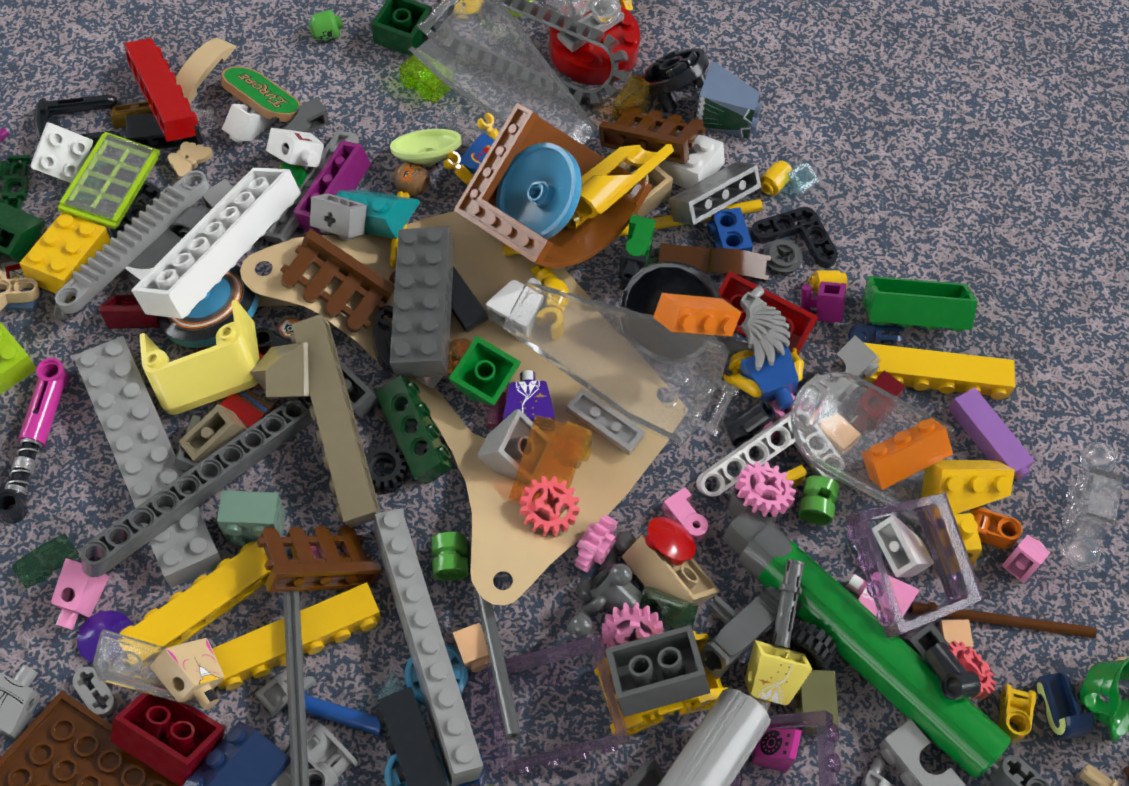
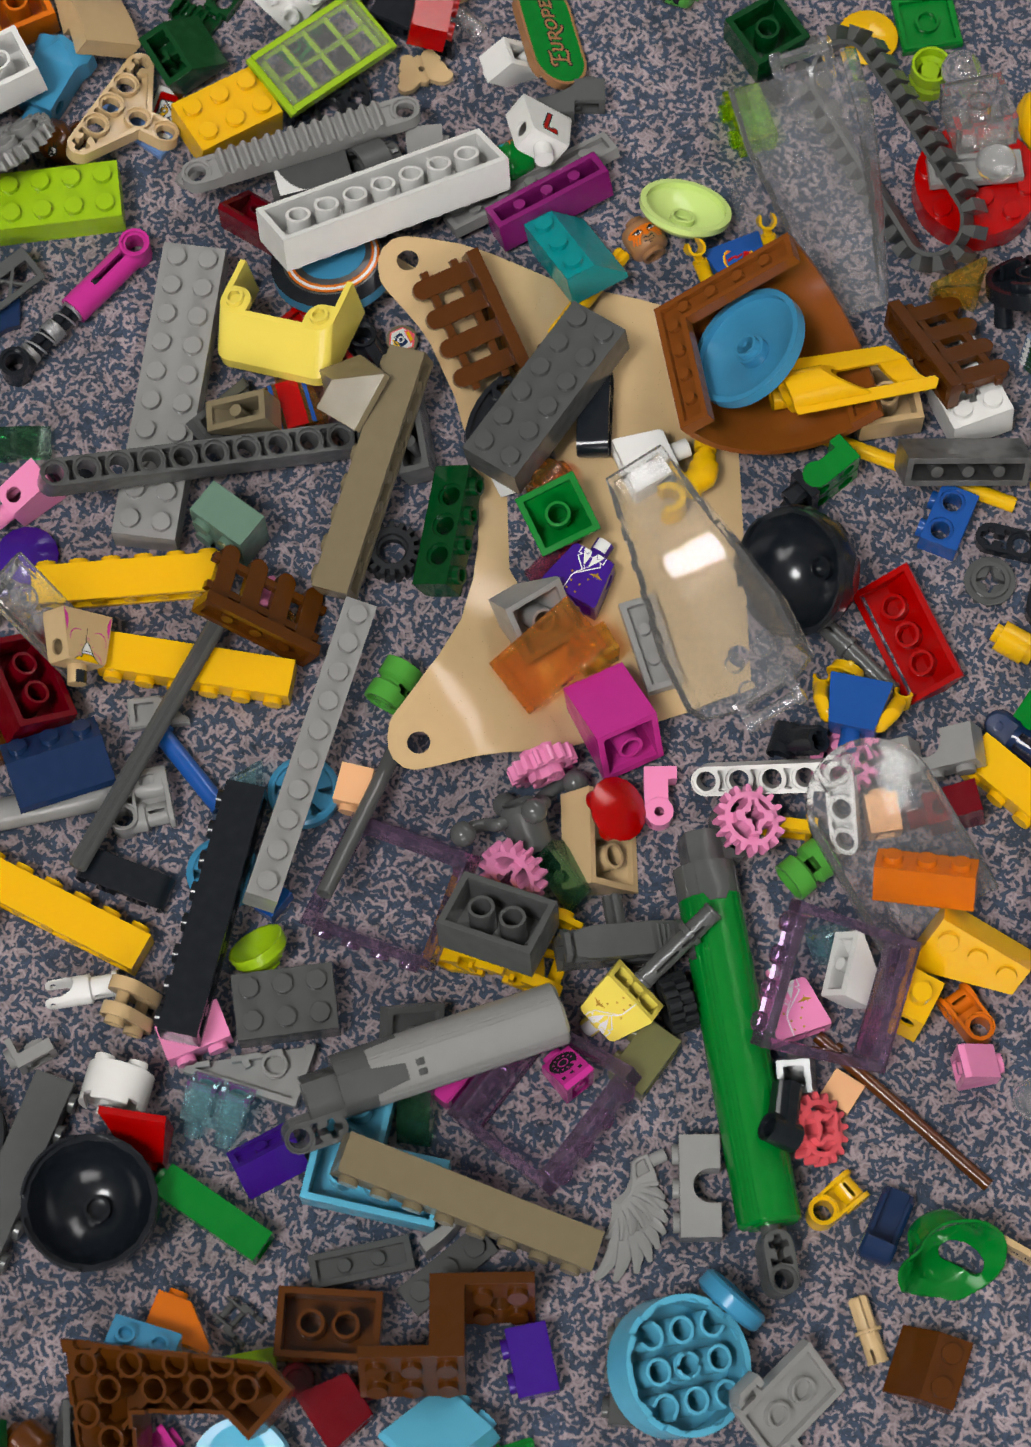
camera: 40 degrees right, 10 degrees up
light grey brick [310,193,367,240] -> none
coral gear [519,476,580,537] -> none
orange brick [653,293,741,336] -> none
reddish brown piece [658,243,771,281] -> none
light grey animal [740,286,790,371] -> none
magenta brick [801,282,846,323] -> none
none -> dark pink slope [563,662,664,779]

